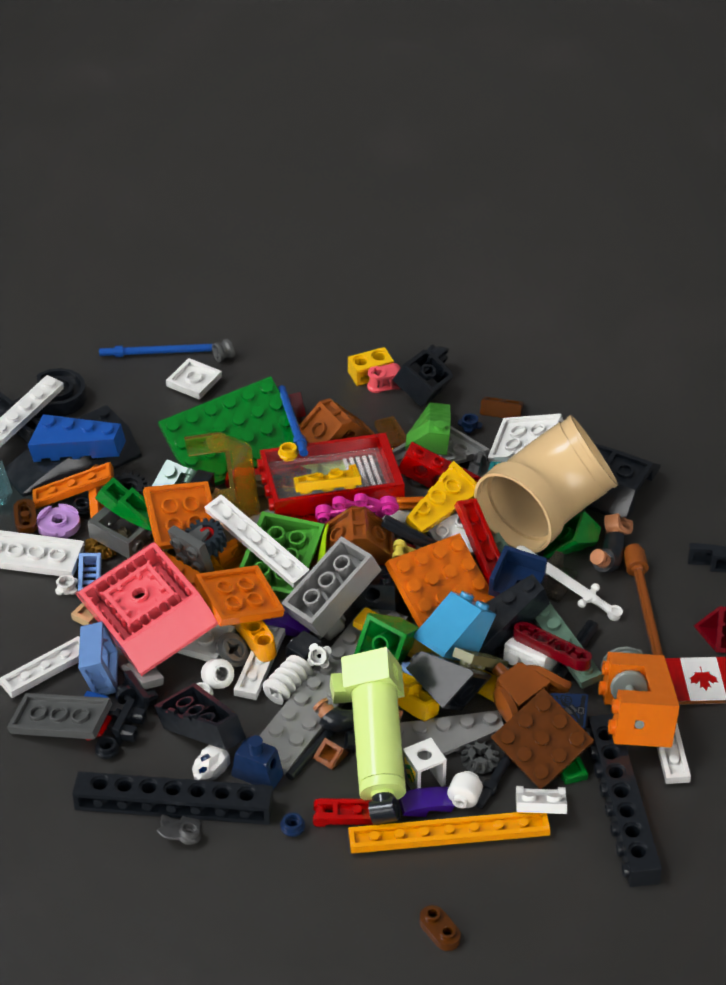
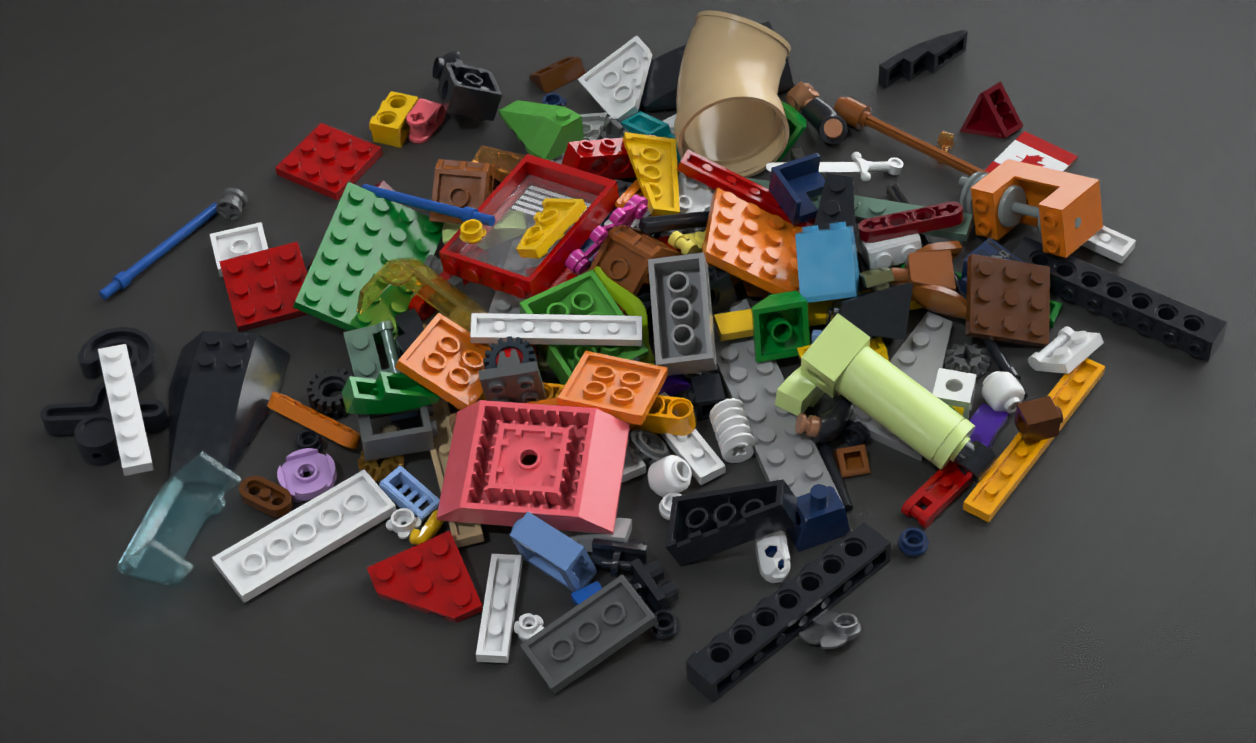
camera: 45 degrees left, 5 degrees up
blue wedge [28,414,126,462] -> none
orange tile [32,462,114,509] -> none
white plate [307,643,332,669] -> none
reddish brown plate [419,905,461,951] -> none
none -> red plate [219,241,308,332]
none -> red plate [275,123,383,201]
none -> red plate [367,531,483,623]
none -> yellow arm [409,510,445,545]
none -> white plate [514,613,544,642]
none -> clear orange hand [937,130,954,164]
none -> reddish brown brick [1014,396,1063,444]

